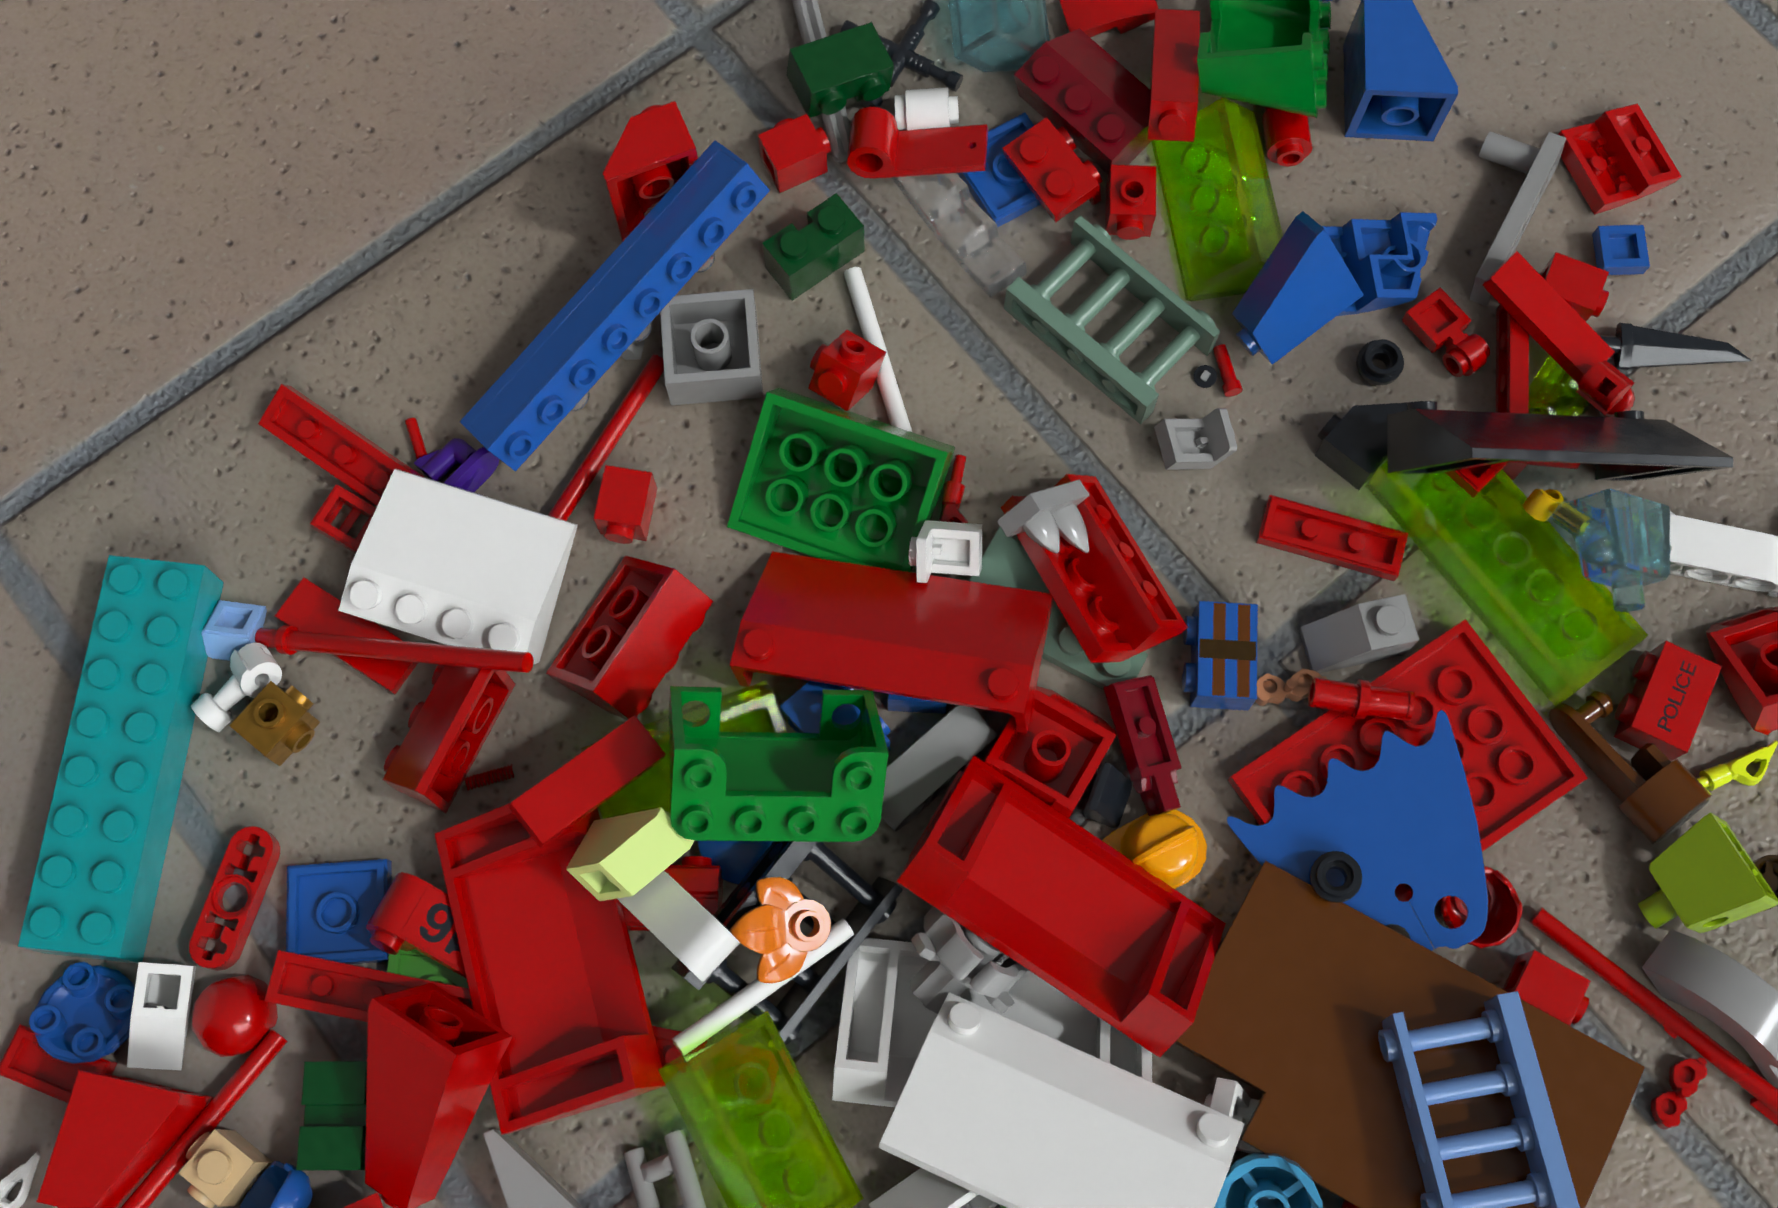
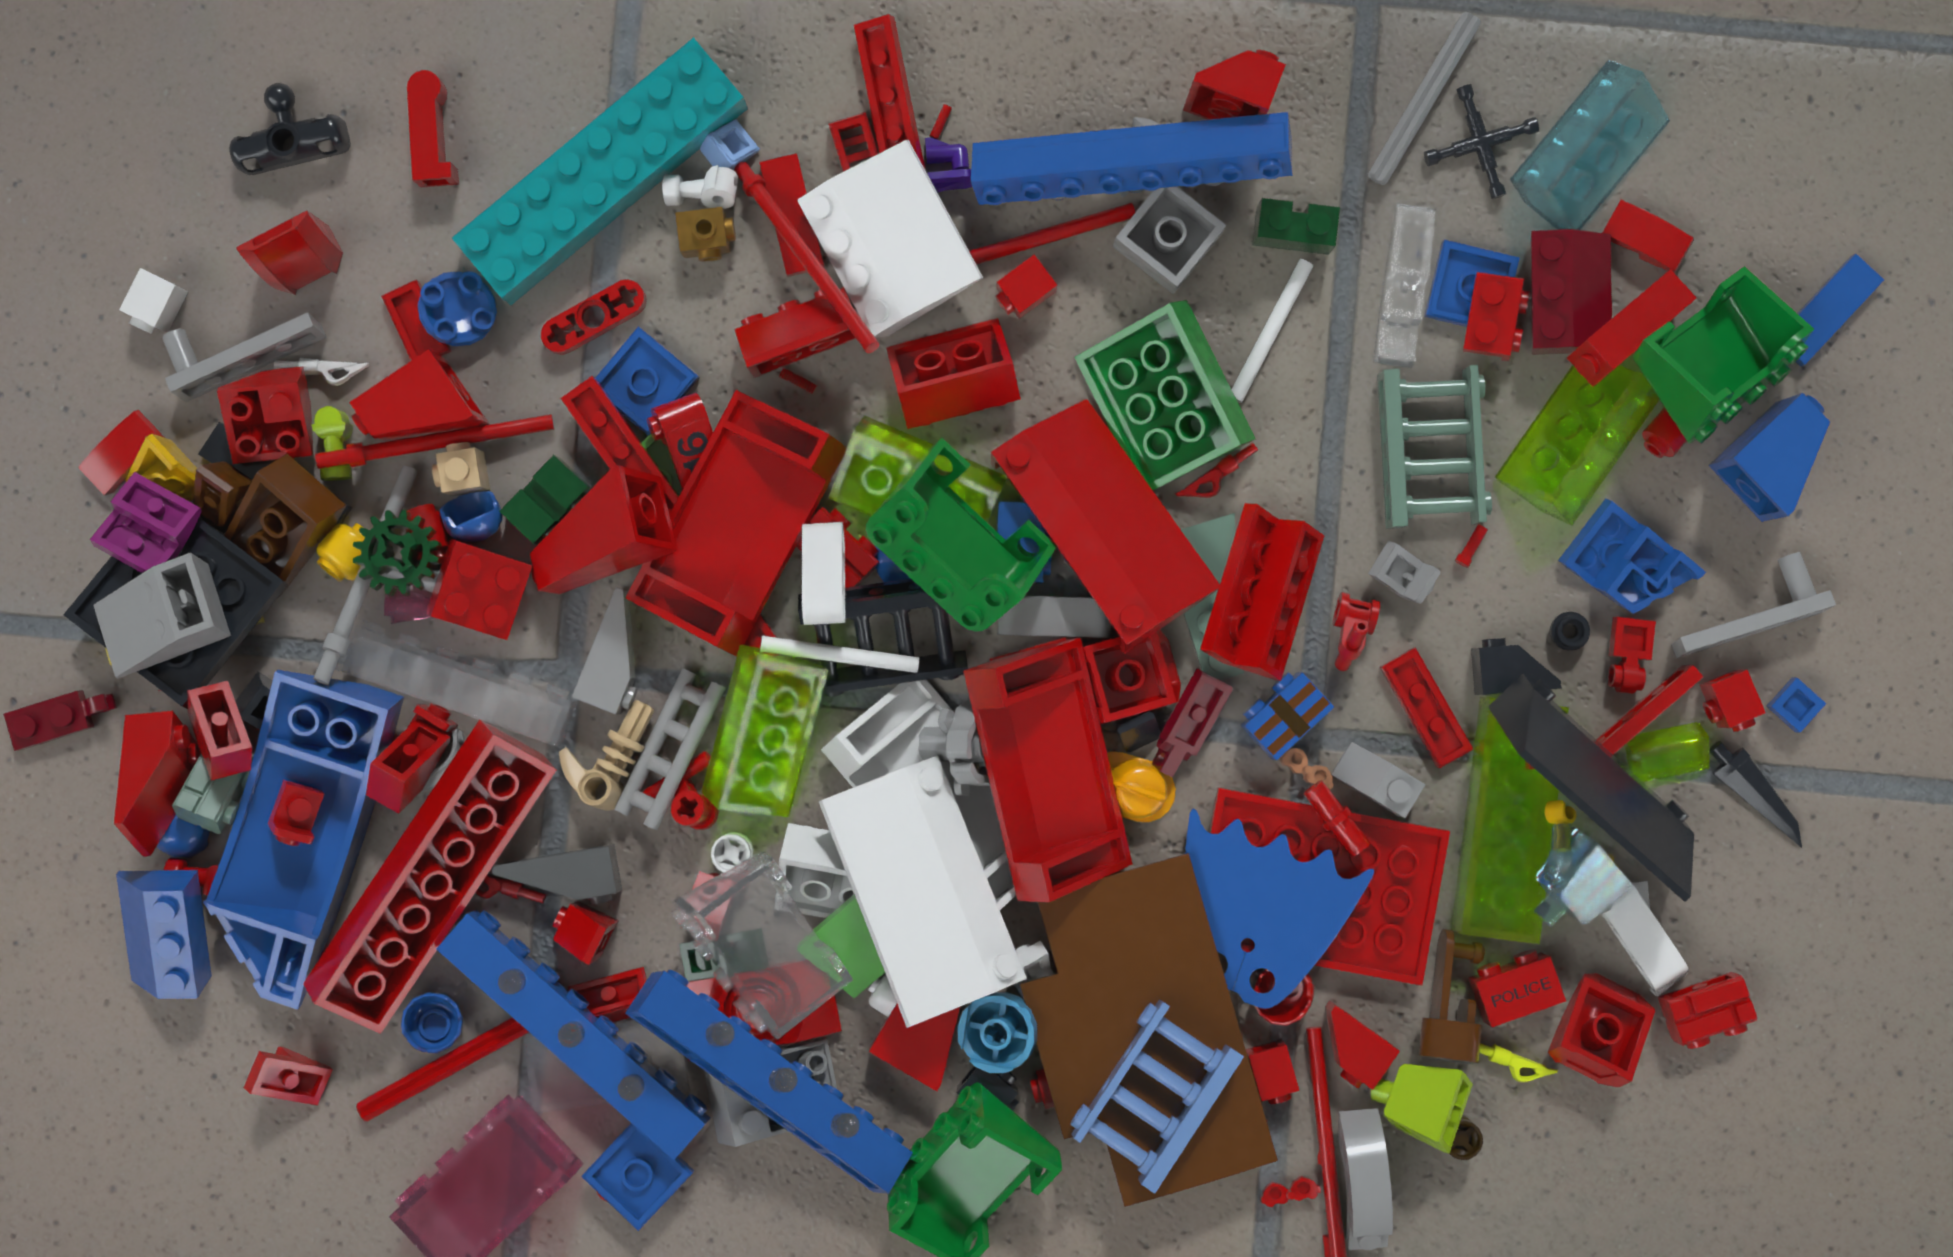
camera: 45 degrees right, 15 degrees up
white slope [127,962,196,1071] -> none
red hair [191,975,278,1057] -> none
red tile [509,715,666,849] -> none
yellowish green slope [566,807,694,901] -> none
orange plate [730,877,831,983] -> none
red brick [758,114,831,193] -> none
dark green brick [786,22,894,118] -> none
red brick [808,330,886,411] -> none
red door [847,107,988,179] -> none
white brick [895,87,959,131] -> none
white bracket [909,520,983,583] -> none
light grey tile [997,480,1090,554] -> none
red brick [1105,164,1156,240] -> none
black piece [1194,365,1217,388] -> none
blue slope [1232,211,1363,365] -> none
black plate [1310,851,1362,903] -> none
red tile [1482,251,1615,384] -> none
red slope [1557,103,1682,215] -> none
red leg [1576,360,1635,417] -> none
none -> red slope [1325,1000,1400,1090]
none -> red piece [1332,592,1380,671]

